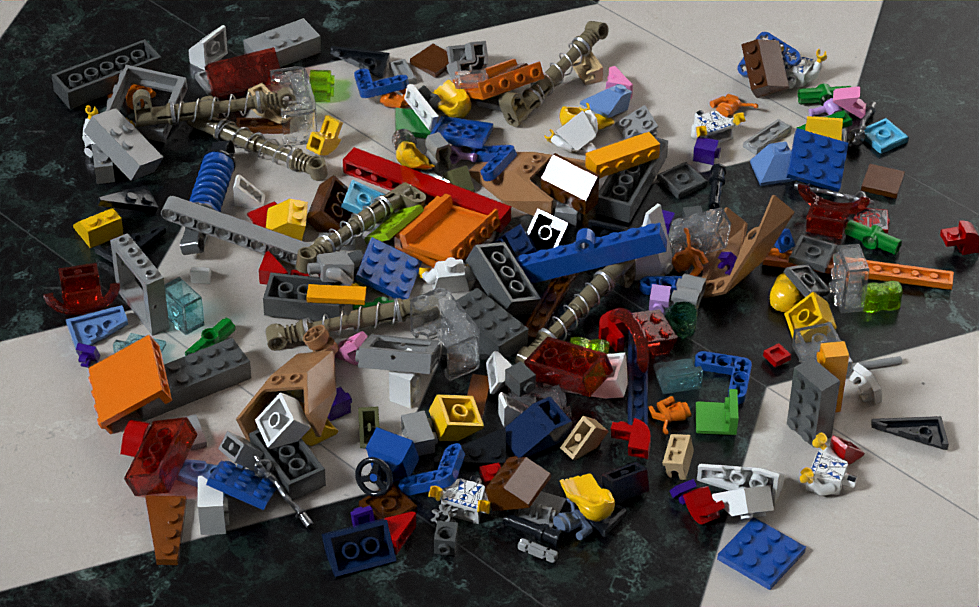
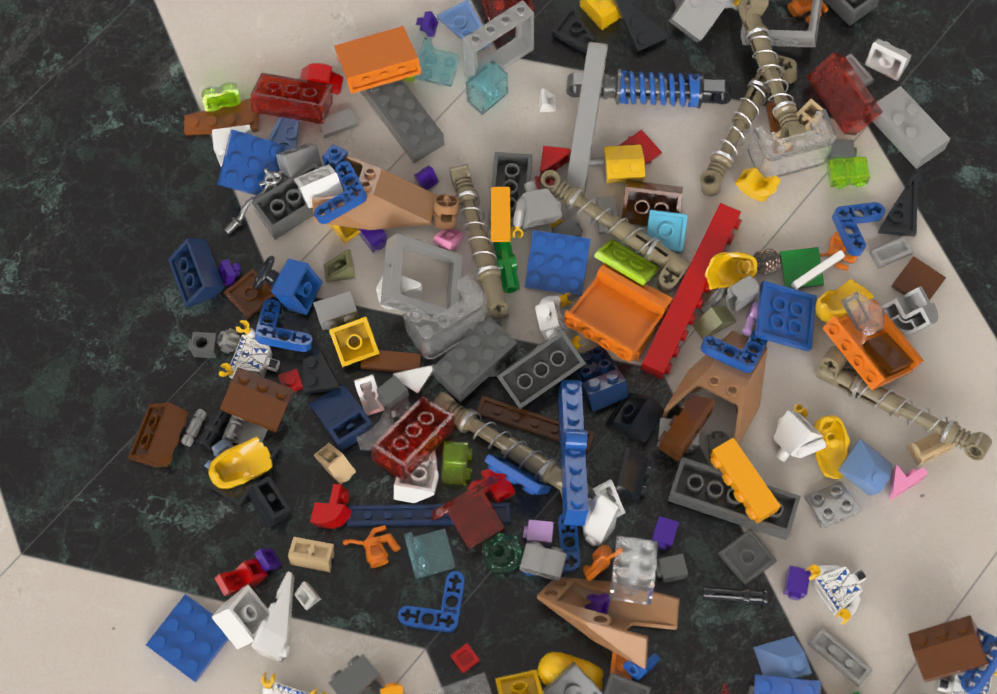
camera: 90 degrees right, 25 degrees up
green piece [185,317,236,356] -> none
white slope [233,174,266,209] -> none
red slope [384,511,416,555] -> none
dark grey bracket [418,85,441,110] -> none
bright green bracket [696,389,739,435] -> none
orange piece [710,94,759,117] -> none
none -> reddish brown slope [128,402,188,468]
none -> clear neon green brick [201,82,241,111]
none -> white slope [294,582,321,610]
none -> blue beam [314,161,367,224]
none -> blue bracket [322,144,348,174]
none -> dark purple tile [414,165,439,190]
none -> blue plate [484,454,552,495]

